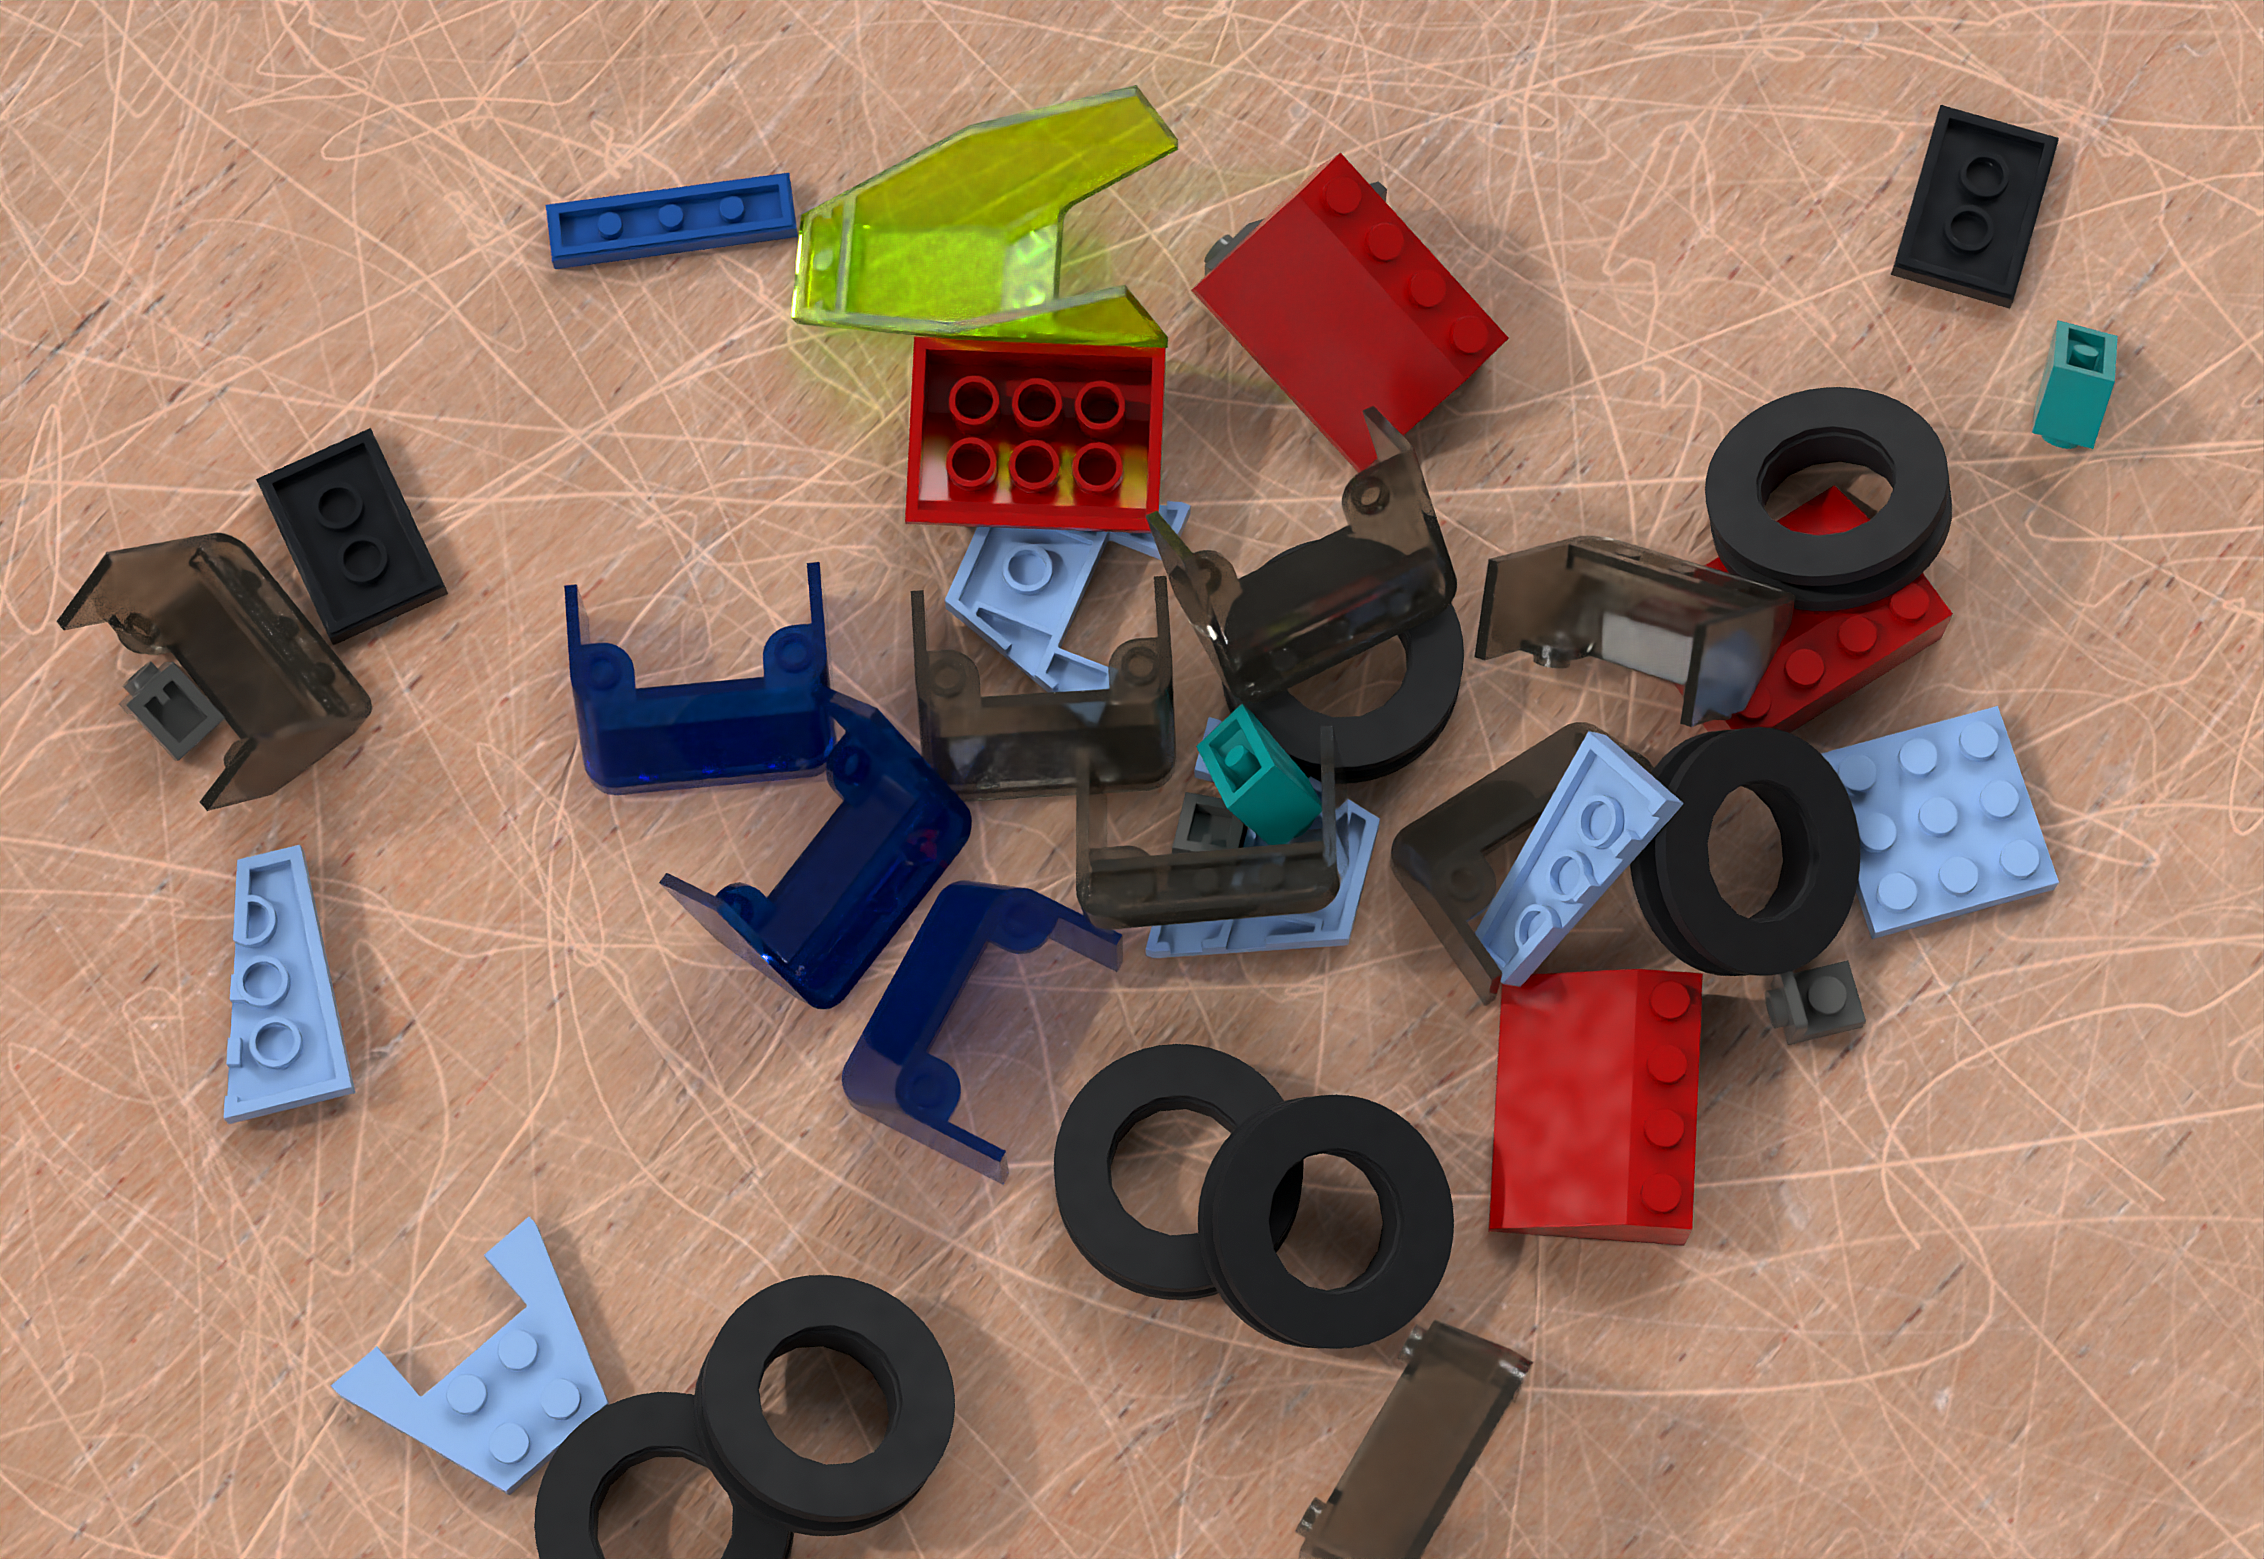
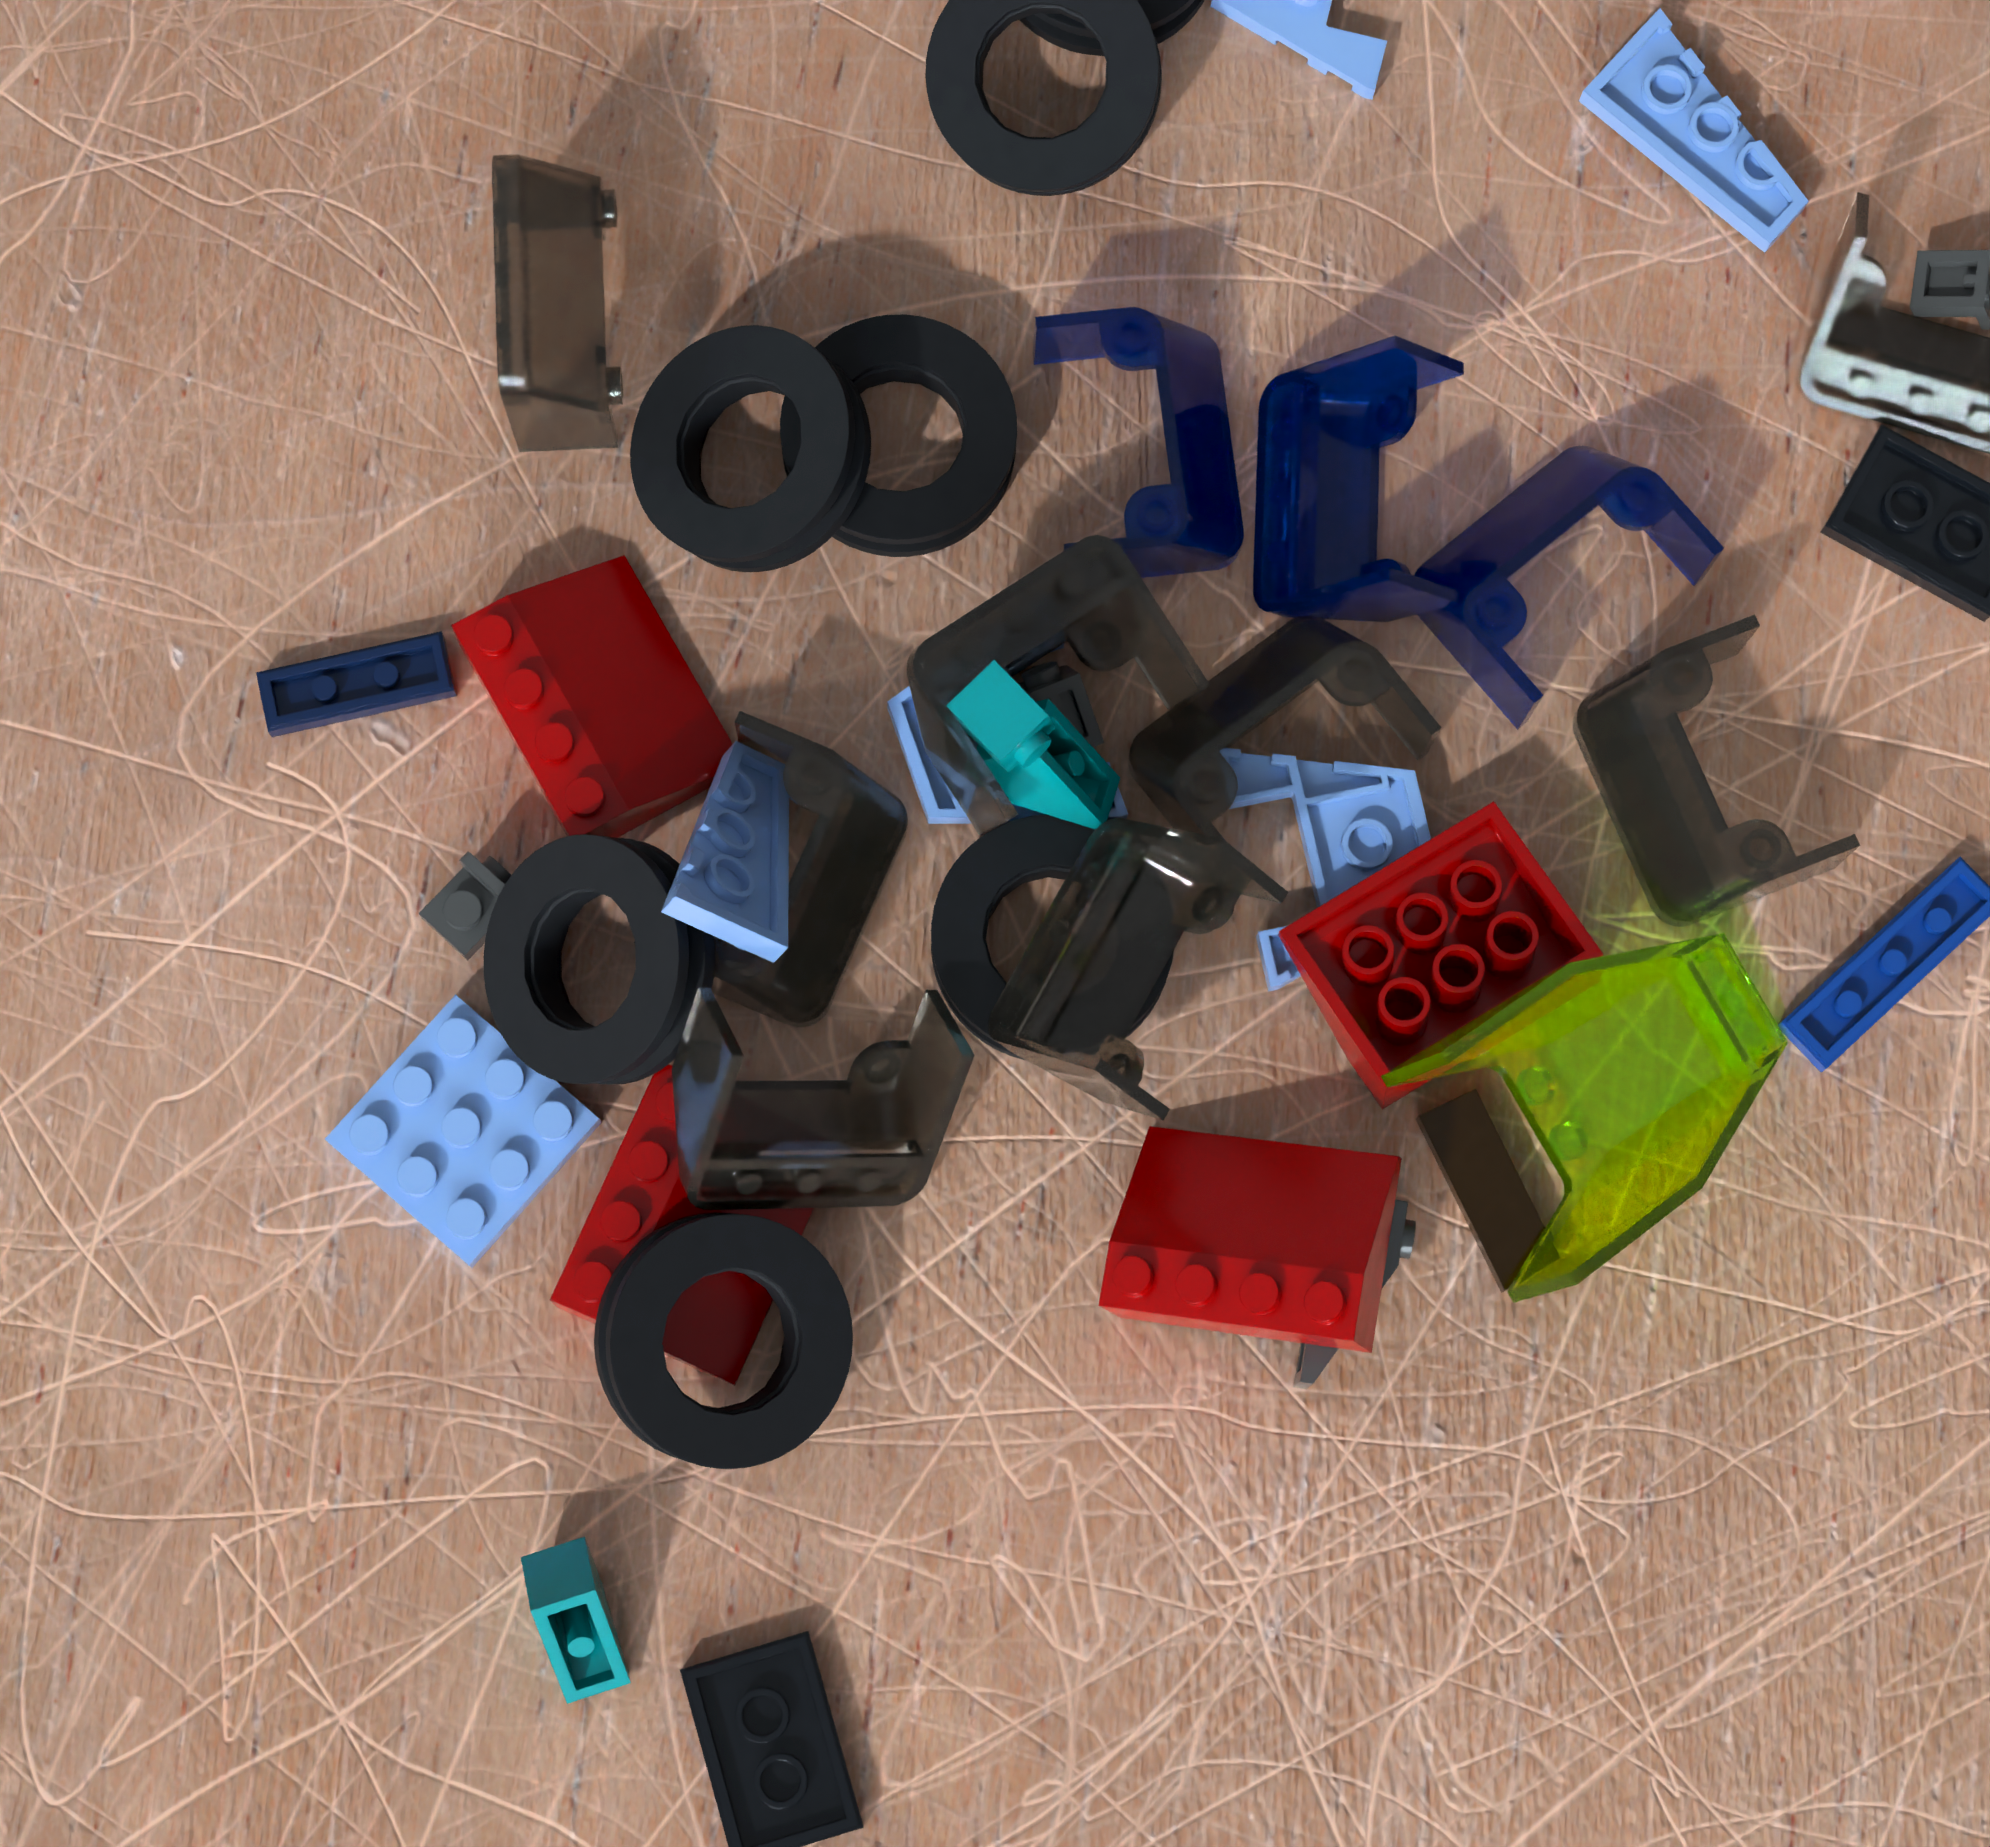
camera: 140 degrees right, 5 degrees up
none -> dark blue tile [256,631,457,737]
none -> teal slope [946,660,1056,773]
none -> dark brown tile [1416,1089,1562,1293]
none -> clear smoke windscreen [1572,615,1860,927]

